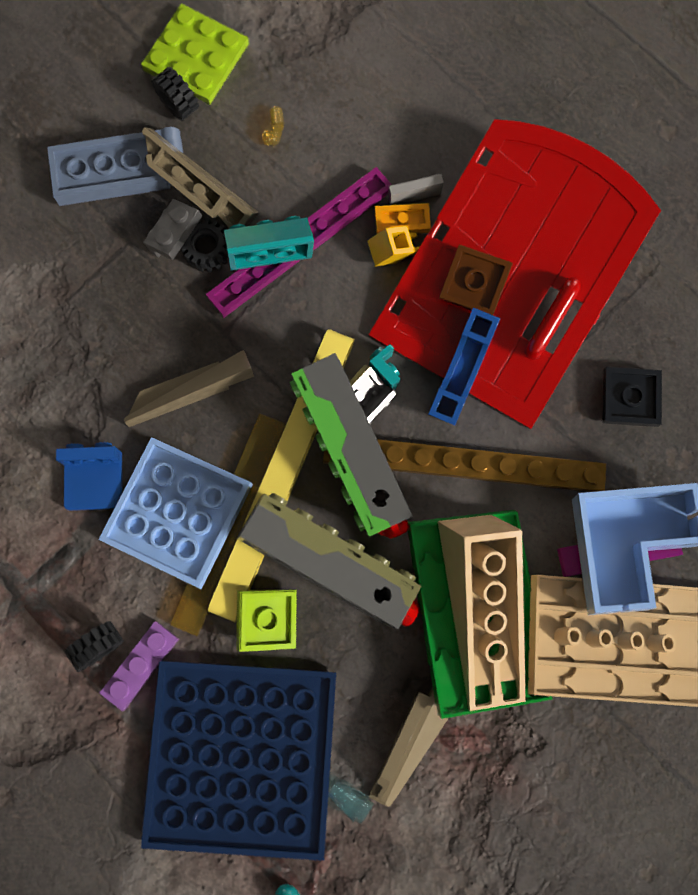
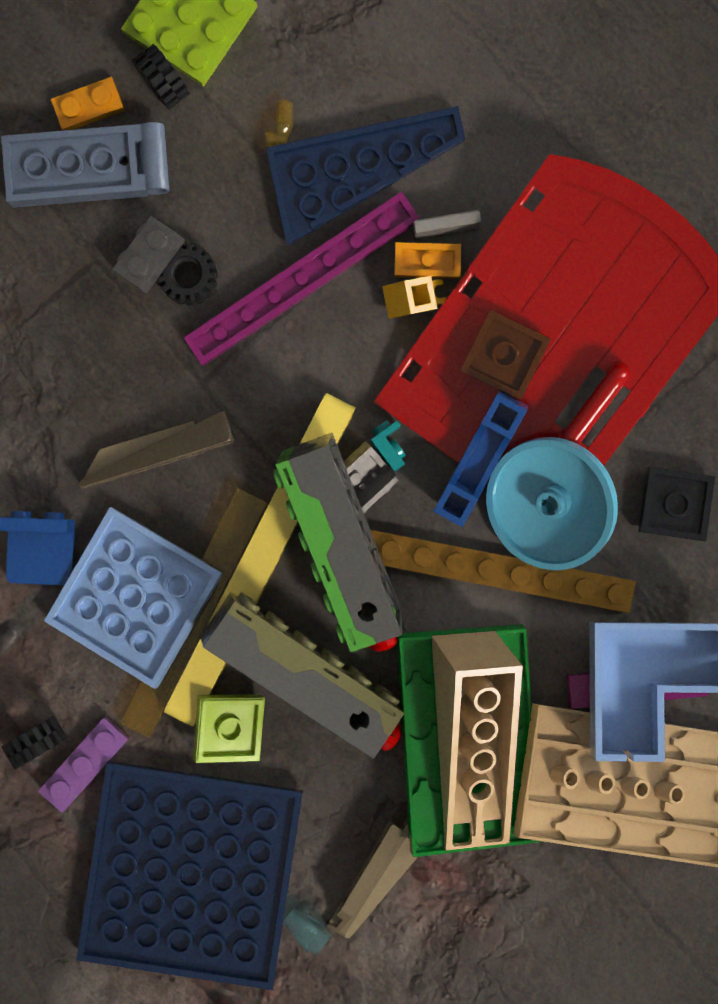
camera: 10 degrees right, 10 degrees up
dark tan wedge [142,127,259,227] -> none
teal slope [224,216,314,270] -> none
none -> light orange plate [51,76,125,131]
none -> dark blue wing [266,106,465,246]
none -> medium azure dish [486,437,618,570]

